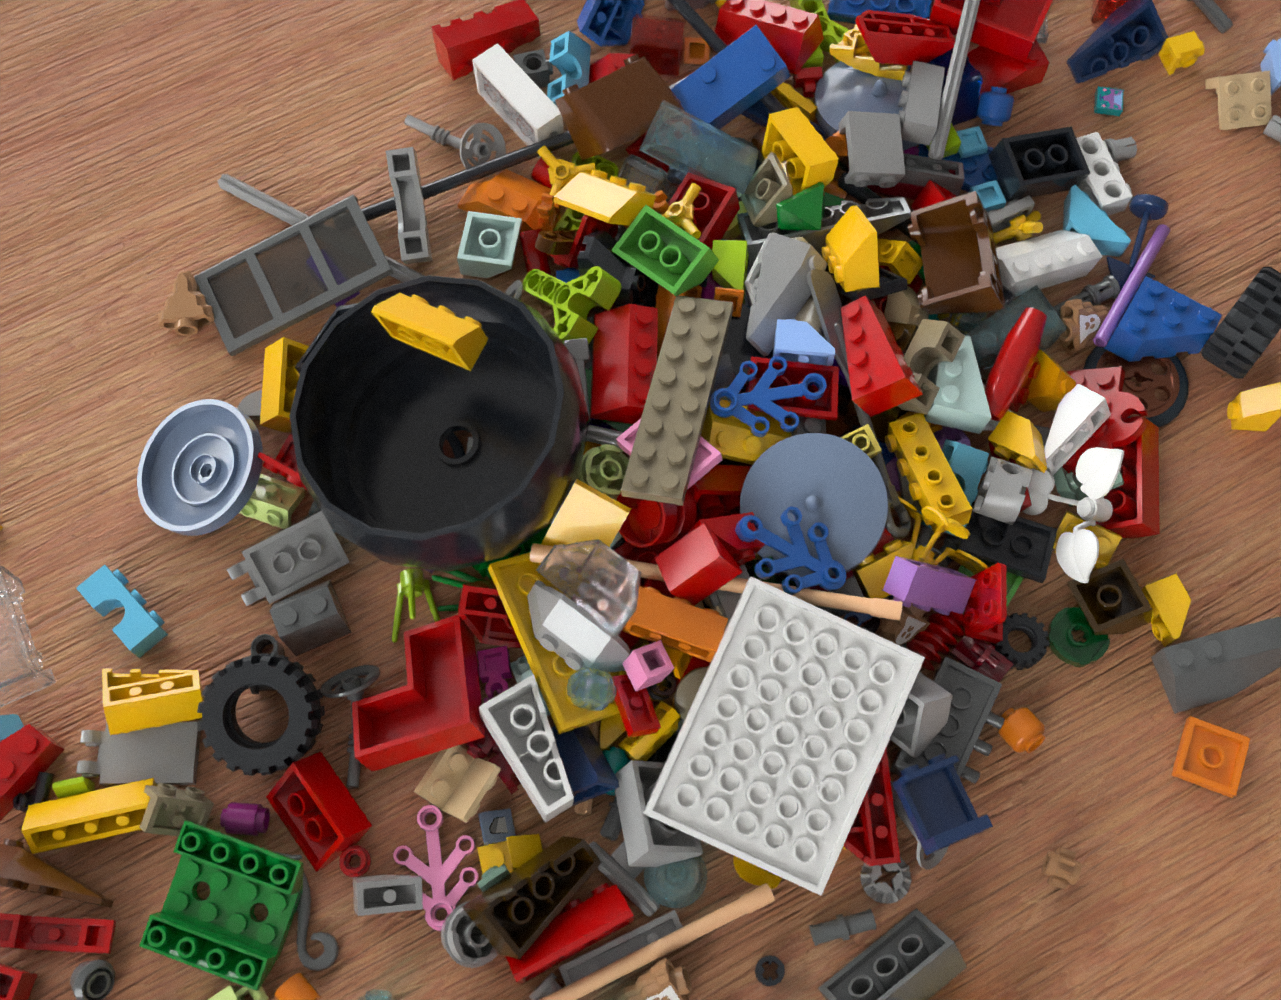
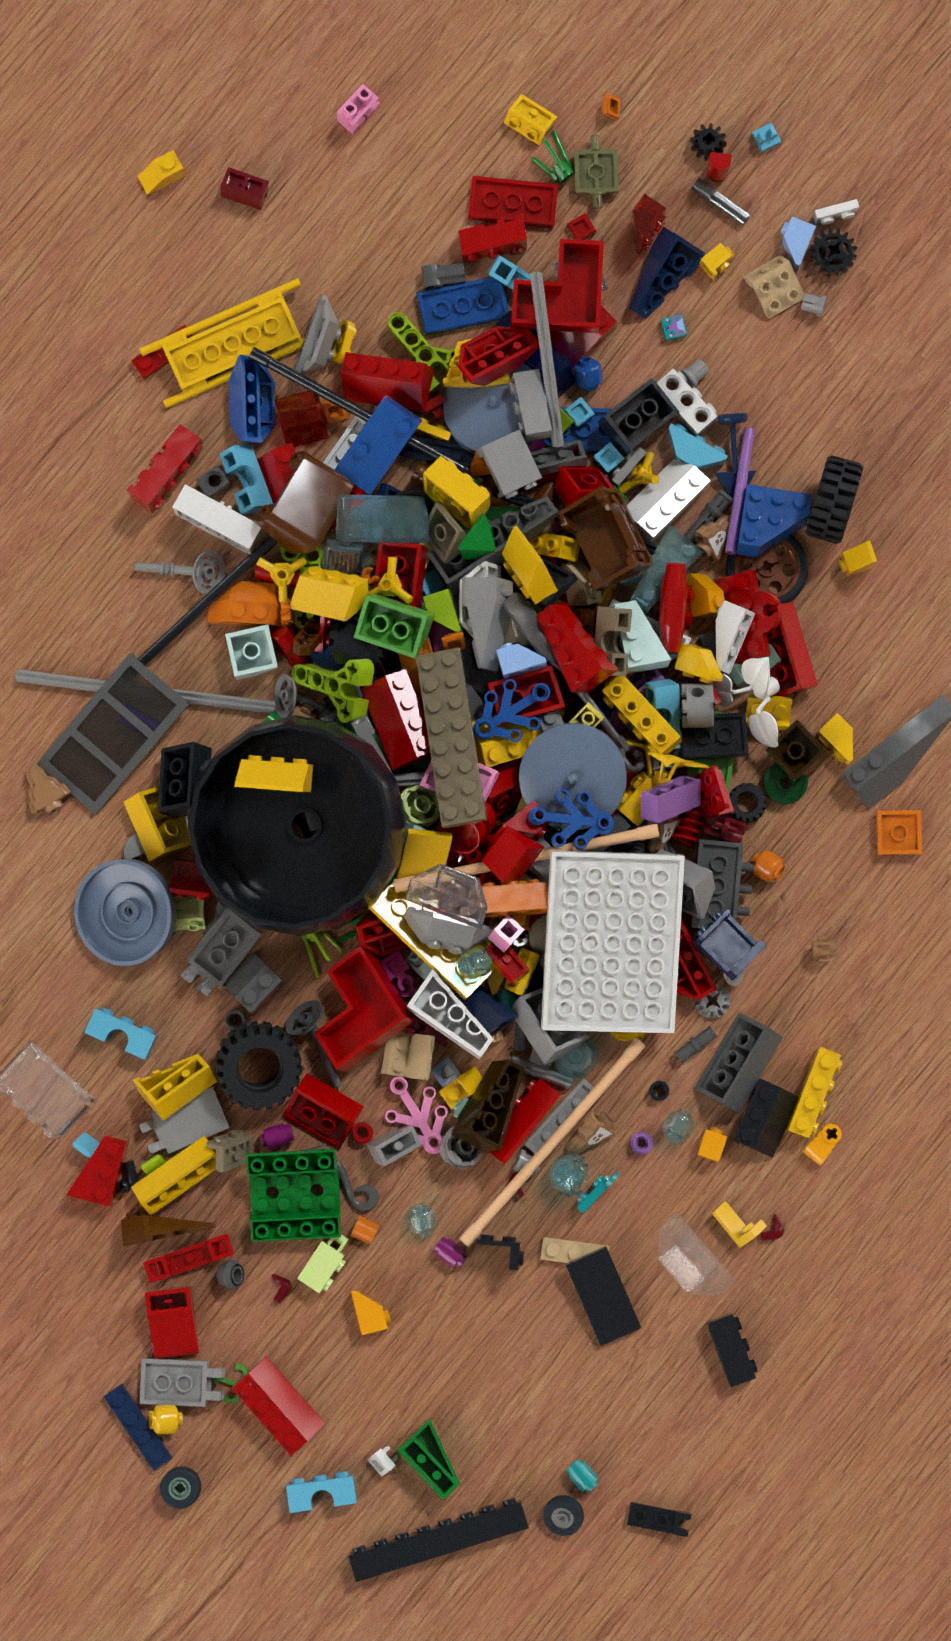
camera: 20 degrees left, 15 degrees up
light grey arch [386,147,433,264] -> none

